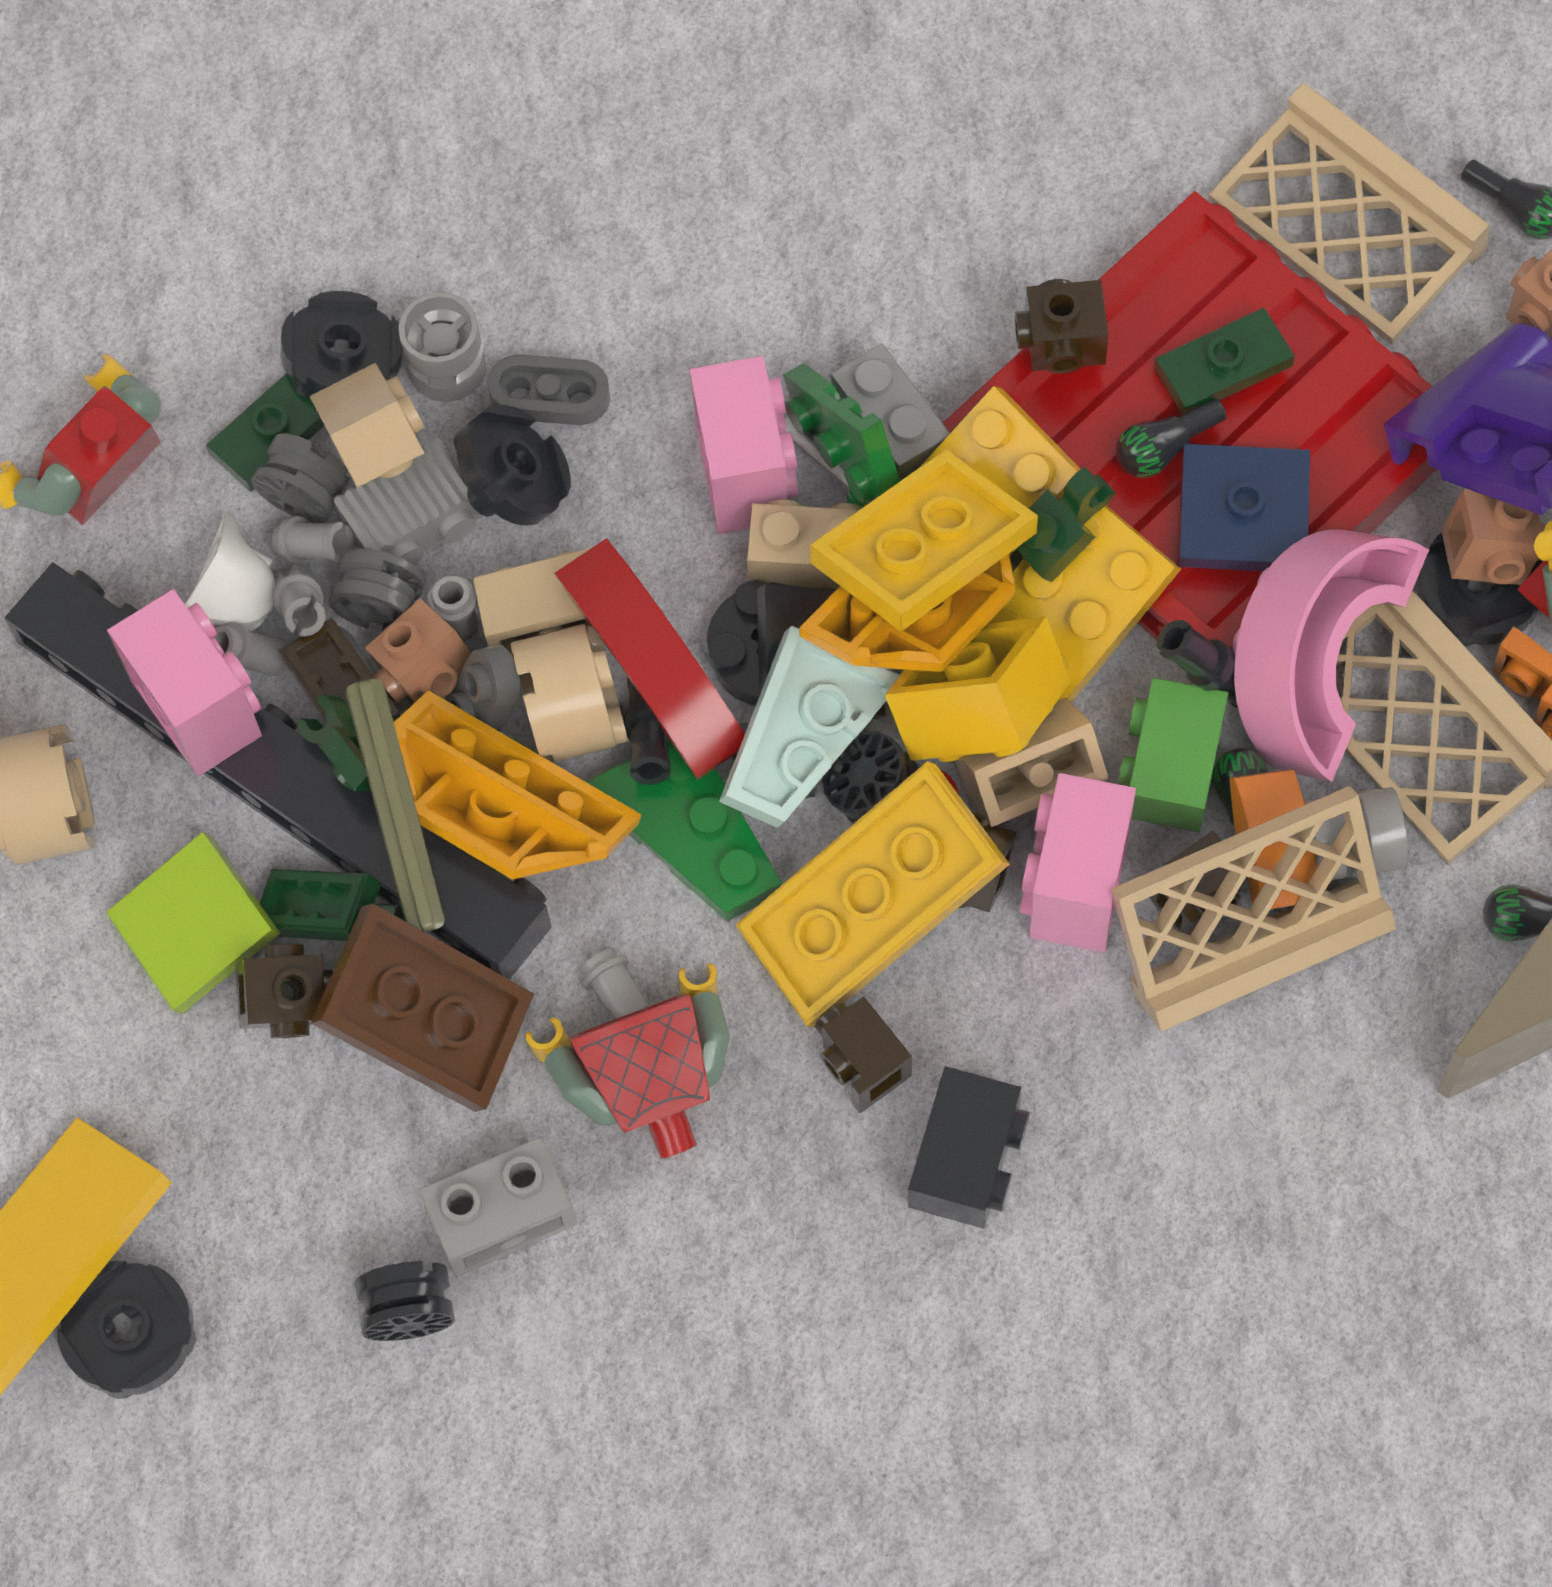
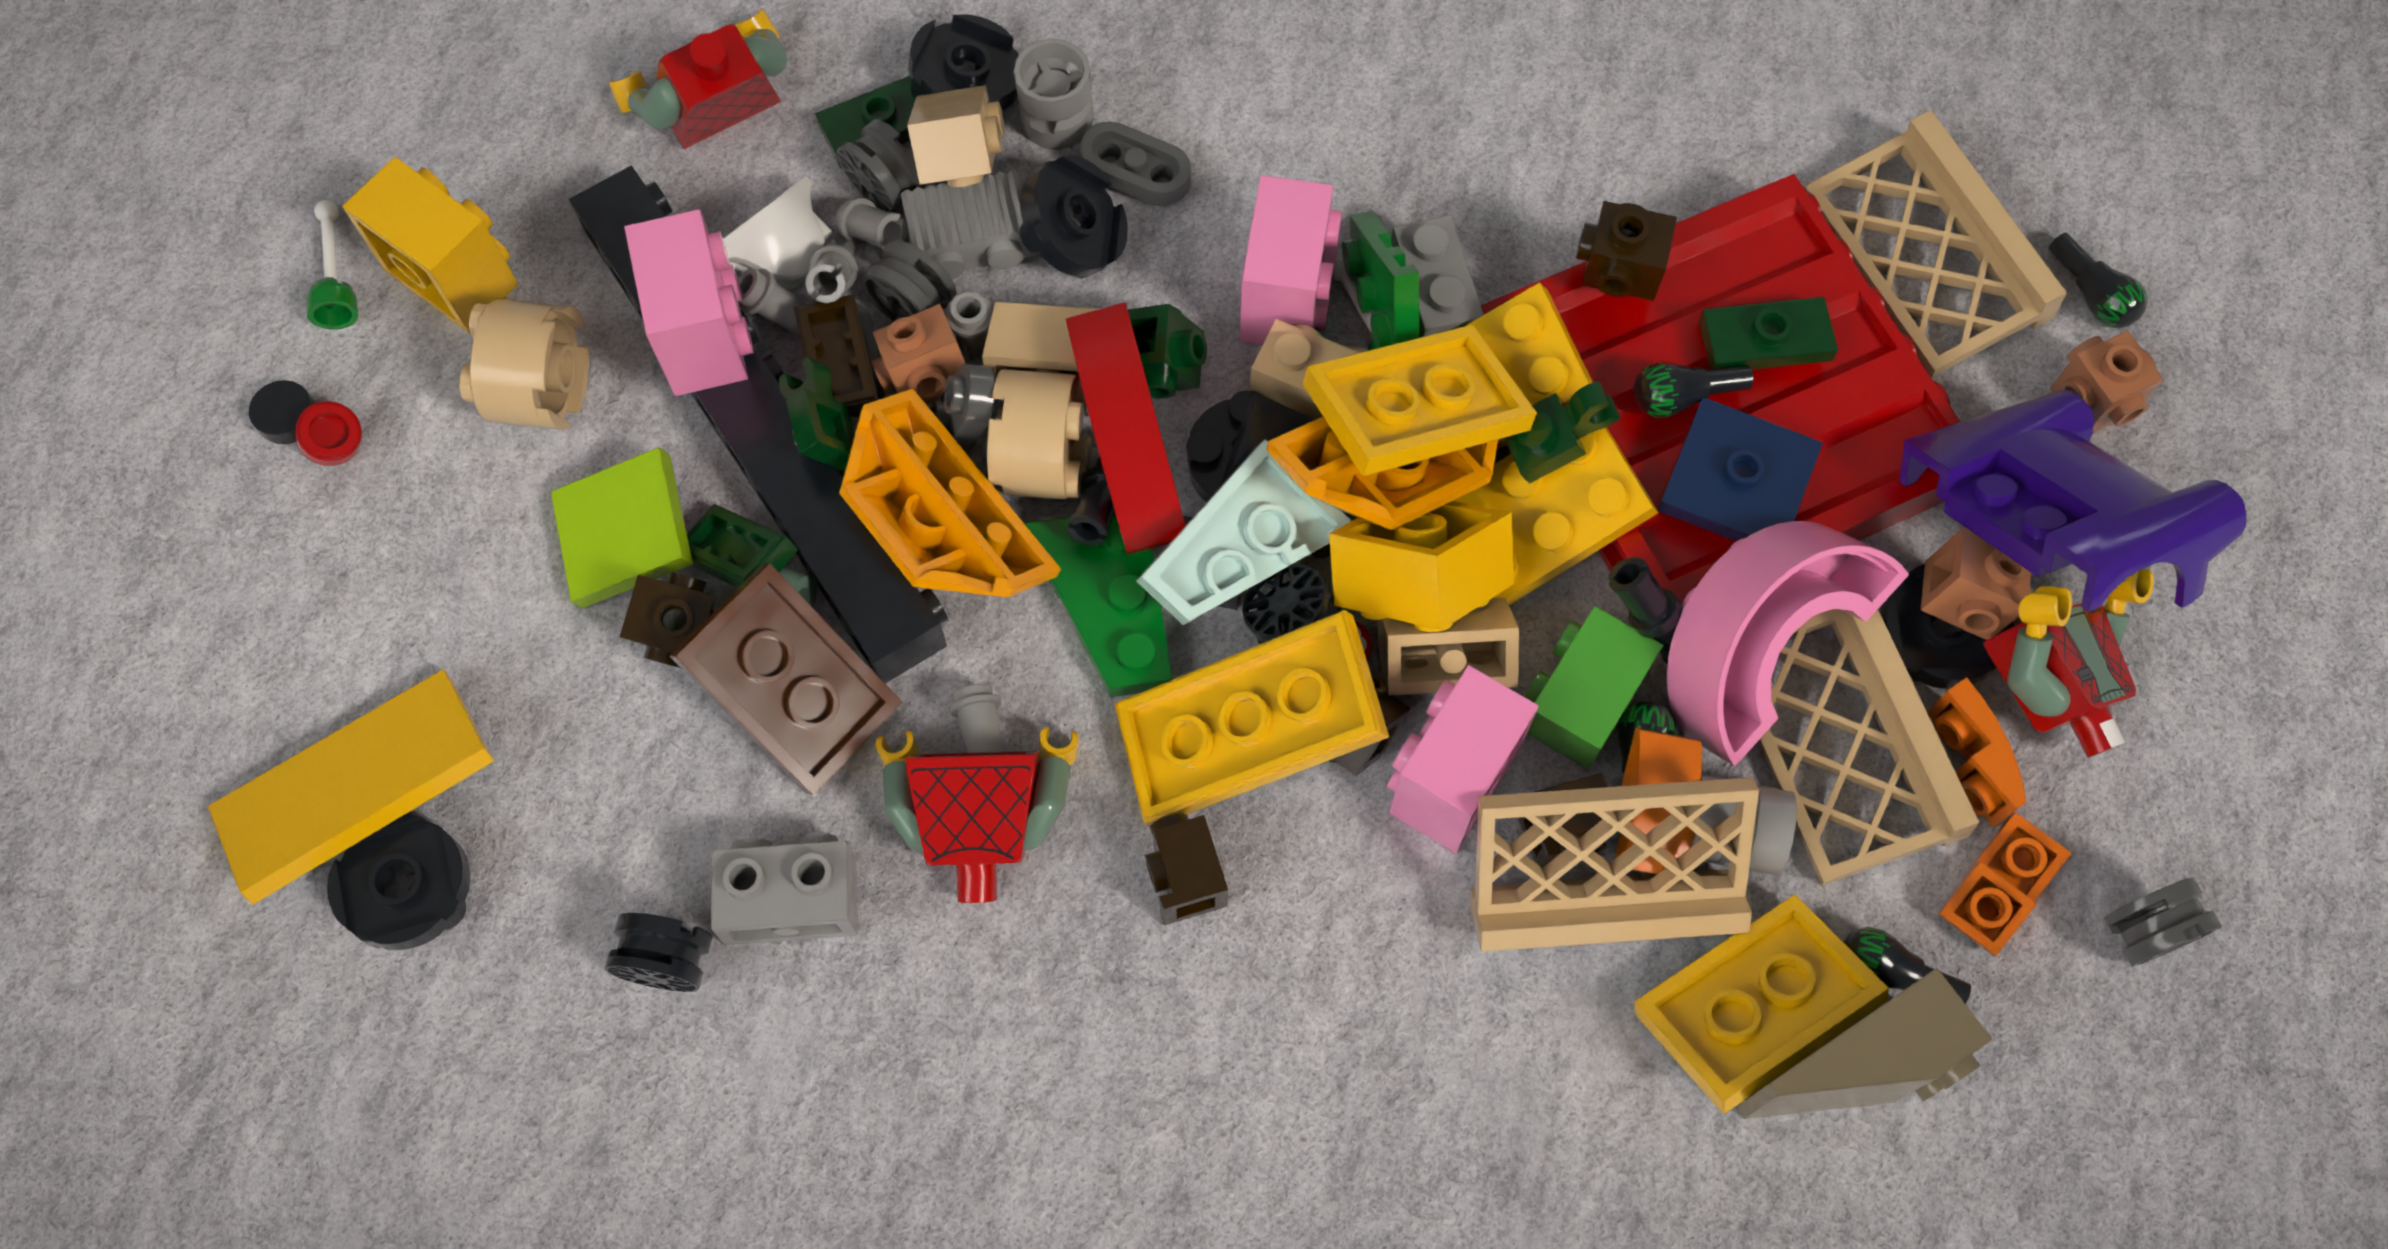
camera: 15 degrees right, 0 degrees up
olive axle [346,679,445,932] -> none
black brick [908,1066,1030,1229] -> none
none -> dark green brick [1128,304,1207,399]
none -> yellow plate [1634,894,1889,1114]

